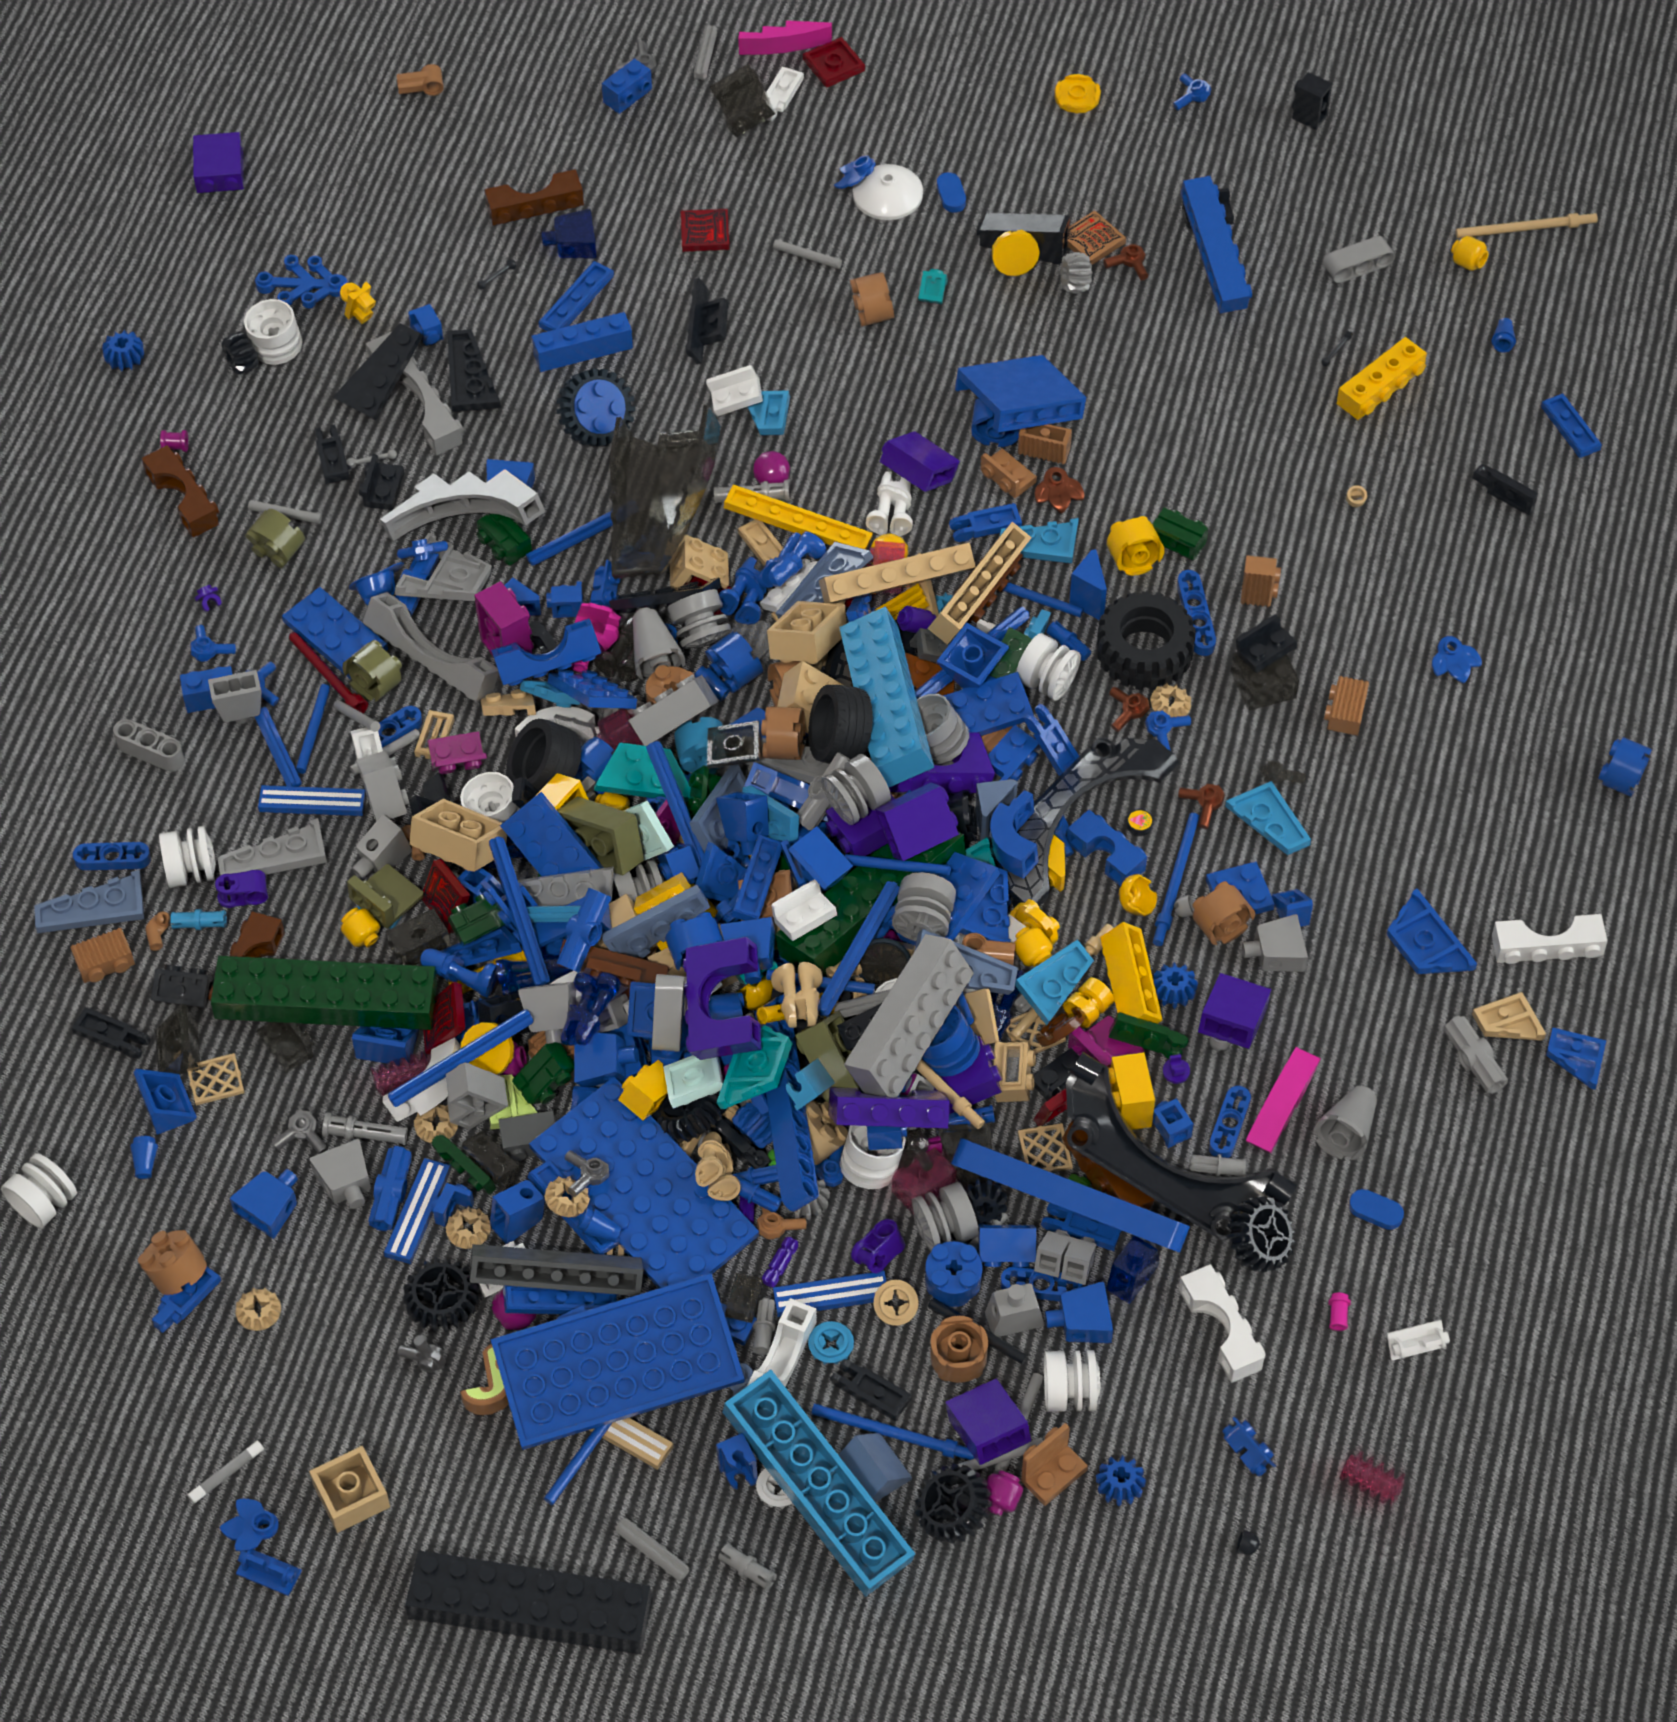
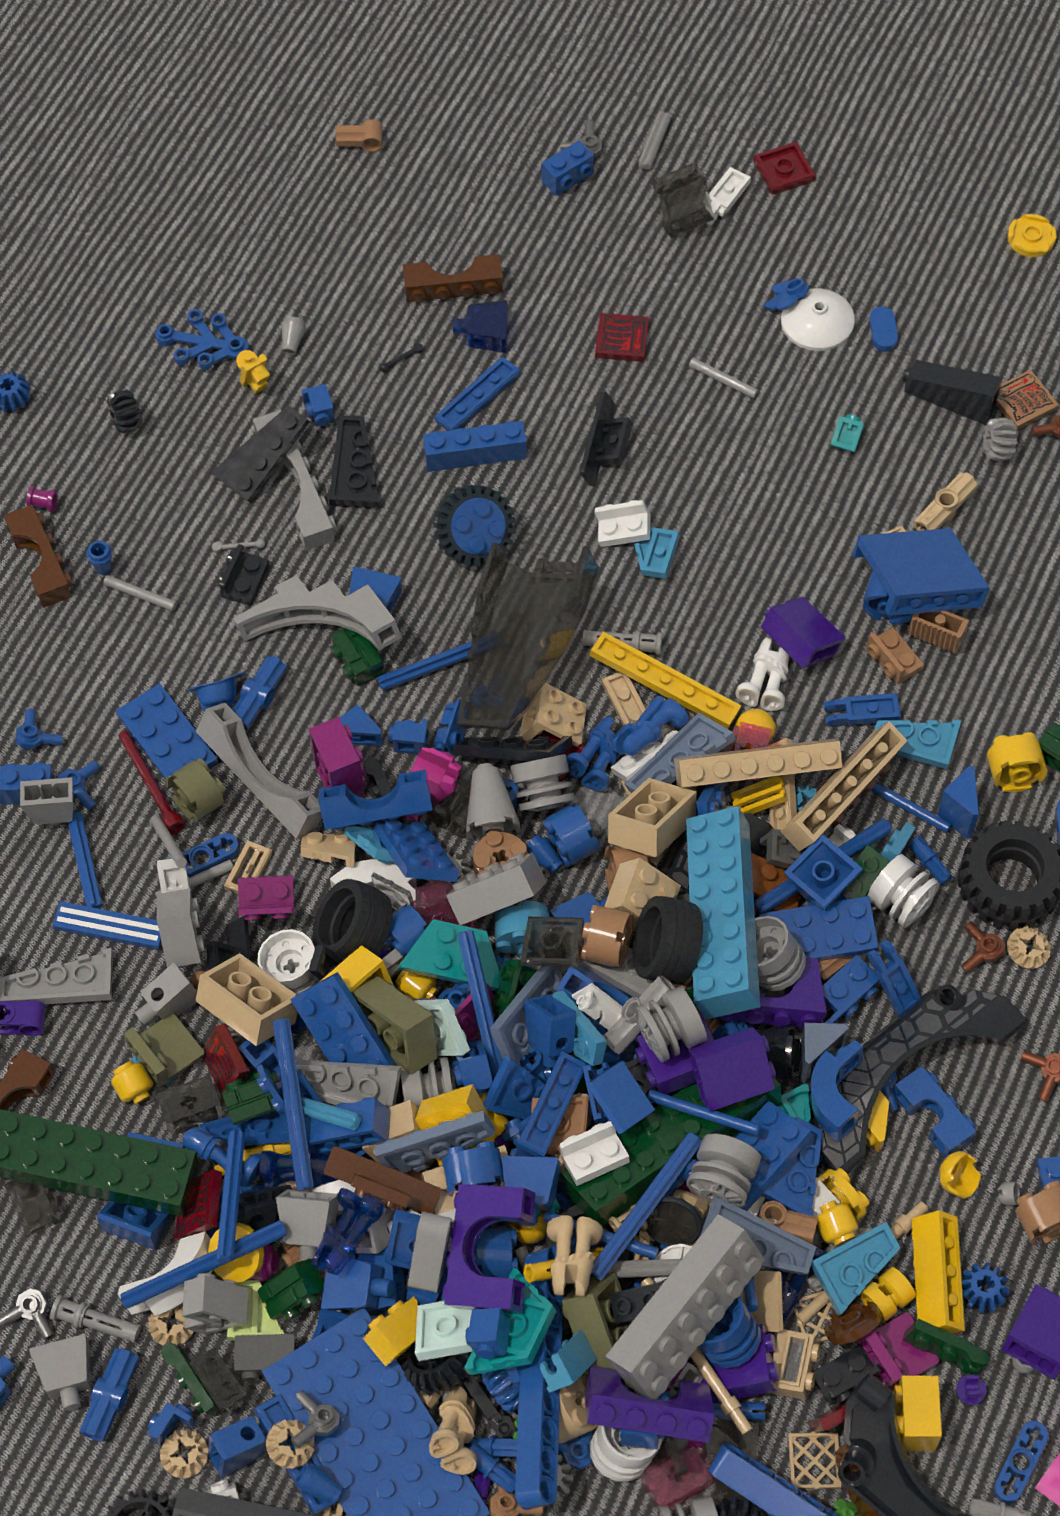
camera: 10 degrees right, 5 degrees up
dark purple brick [193,132,244,193] -> none
dark purple plate [195,585,221,612] -> none
white wheel [244,299,303,365] -> none
olive brick [245,509,305,568] -> none
blue bar [296,684,330,774] -> none
black hinge [315,424,350,484] -> none
clear pink piece [370,1051,428,1097] -> none
blue tile [384,1158,451,1264] -> none
light grey wing [395,533,492,601] -> none
blue piece [397,539,448,561] -> none
blue piece [557,888,612,973] -> none
dark pink slope [738,20,832,55] -> none
magenta hair [753,451,790,484] -> none
medium nougat brick [850,272,894,327] -> none
dark purple brick [897,606,936,633] -> none
yellow tile [992,230,1040,276] -> none
copper plate [1034,467,1084,514] -> none
tile [1127,809,1153,836] -> none
blue piece [1145,711,1191,751] -> none
blue bar [1152,813,1199,946] -> none
blue brick [1152,1098,1193,1148] -> none
none -> blue cone [86,541,112,575]
none -> blue axle [217,1130,245,1262]
none -> light grey cone [281,317,306,355]
none -> blue brick [465,1308,510,1359]
none -> white hinge [572,983,623,1030]
none -> tan piece [913,472,978,531]

